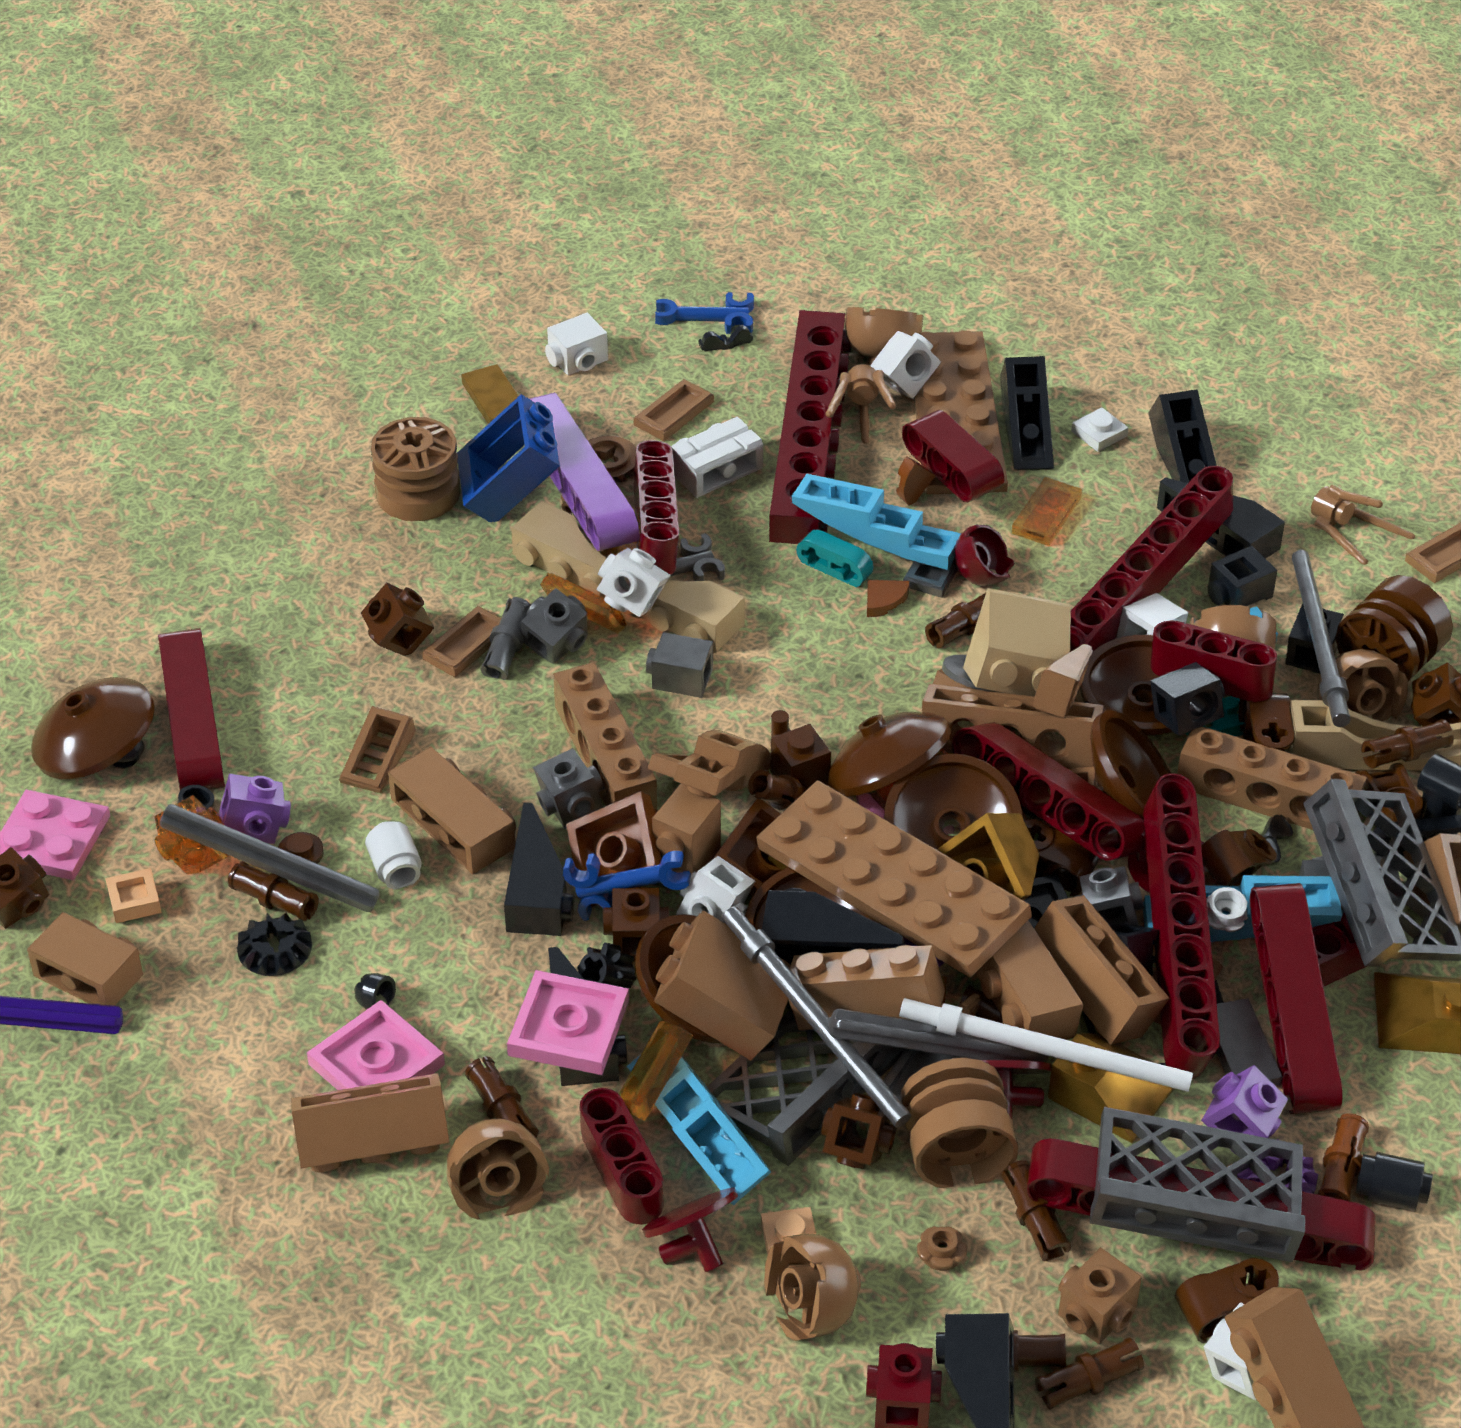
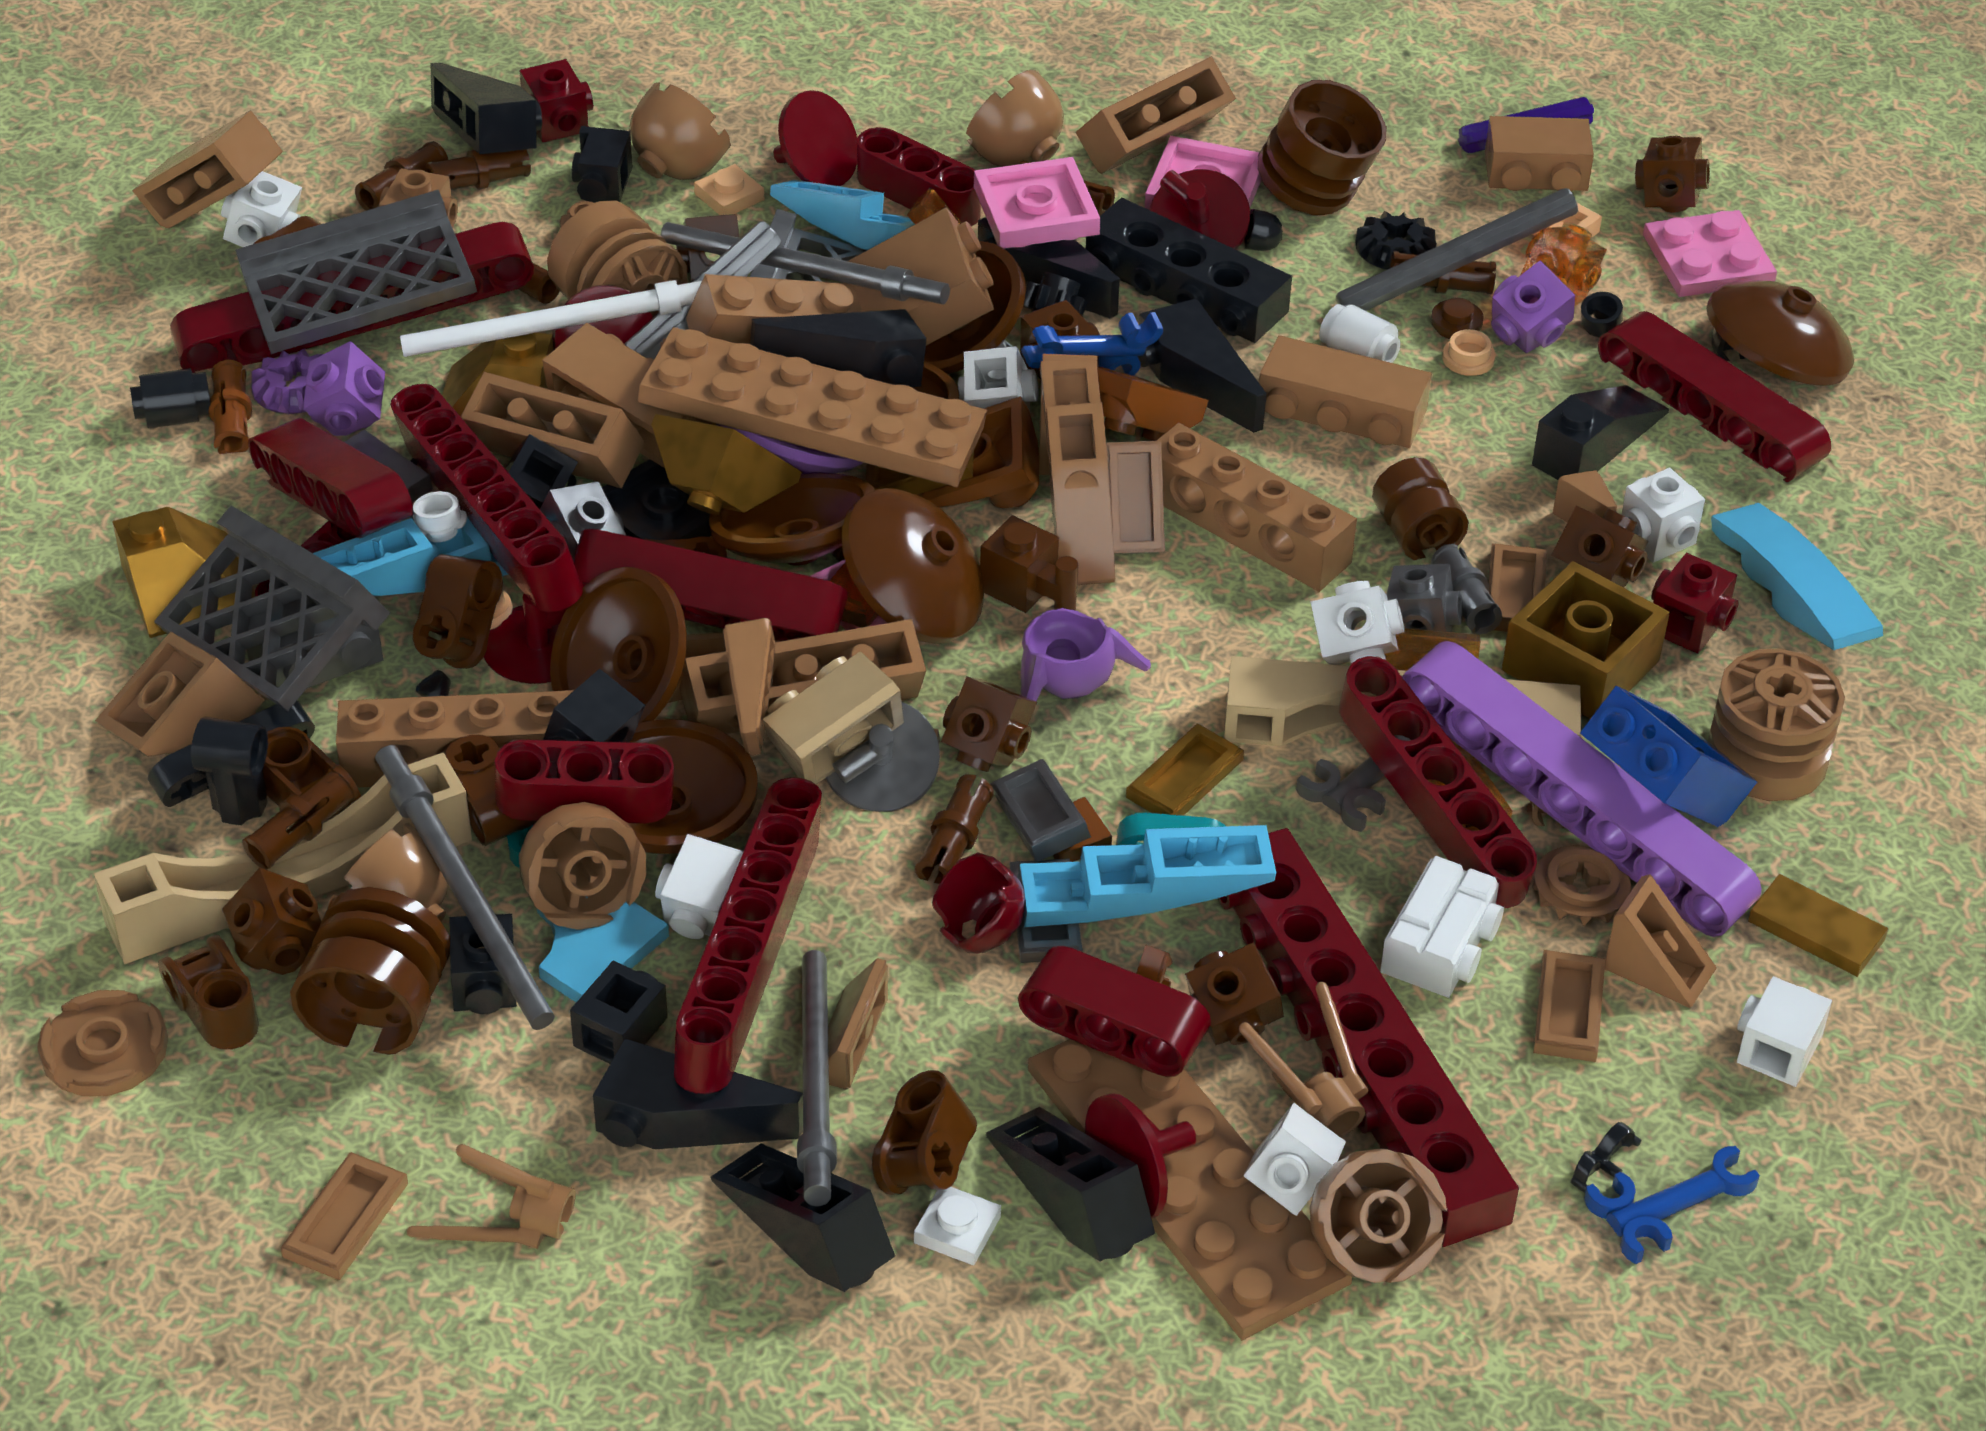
camera: 150 degrees right, 0 degrees up
medium nougat slope [339,706,416,793] -> none
flat silver brick [533,748,605,829] -> none
flat silver brick [646,632,713,698] -> none
reddish brown pin [748,770,809,811] -> none
clear orange tile [1011,477,1082,546] -> none
none -> black brick [572,126,633,203]
none -> flat silver bar [797,950,837,1206]
none -> medium nougat slope [828,958,888,1089]
none -> reddish brown piece [872,1070,977,1195]
none -> reddish brown brick [941,676,1037,772]
none -> flat silver tile [990,759,1091,862]
none -> medium lavender piece [1021,608,1151,701]
none -> black brick [1085,197,1292,343]
none -> dark red shield [1085,1093,1197,1218]
none -> pearl gold tile [1126,723,1244,816]
none -> dark red shield [1150,169,1251,250]
none -> reddish brown brick [1185,942,1284,1046]
none -> reddish brown wheel [1257,80,1387,215]
none -> reddish brown wheel [1372,457,1469,560]
none -> light nougat plate [1442,329,1496,376]
none -> pearl gold brick [1501,561,1670,719]
none -> black slope [1532,385,1669,480]
none -> medium nougat slope [1552,470,1617,522]
none -> medium nougat slope [1605,874,1717,1008]
none -> white brick [1621,467,1705,563]
none -> dark red brick [1651,552,1739,654]
none -> medium azure slope [1711,503,1883,650]

